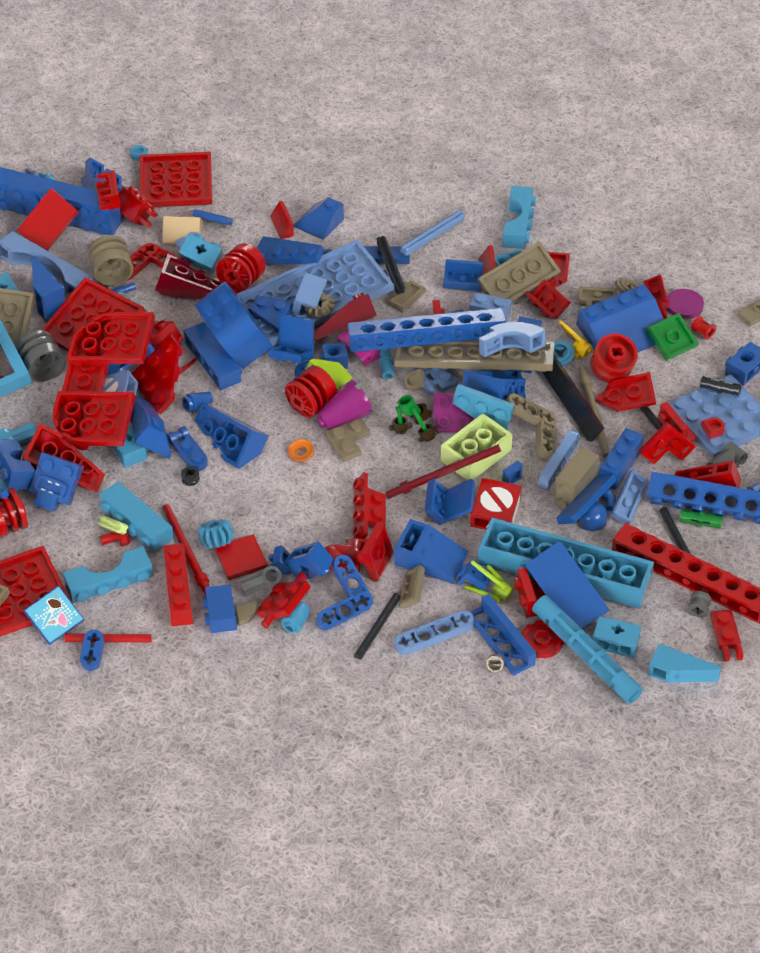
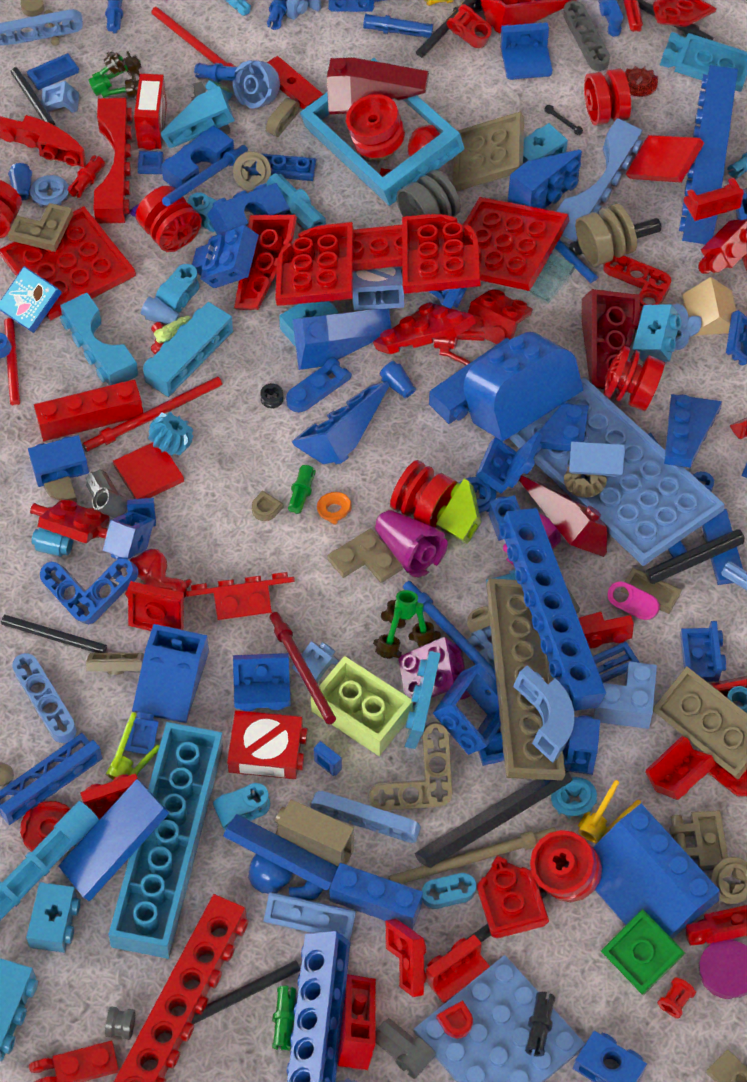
camera: 80 degrees right, 10 degrees up
none -> medium blue cone [141,296,180,325]
none -> dark azure piece [156,264,199,313]
none -> dark azure piece [213,783,270,830]
none -> dark tan tile [252,490,284,521]
none -> green axle [288,465,316,514]
none -> medium blue bracket [291,641,339,683]
none -> blue bar [403,581,496,682]
none -> dark azure beam [422,873,476,909]
none -> dark pink piece [607,582,660,620]

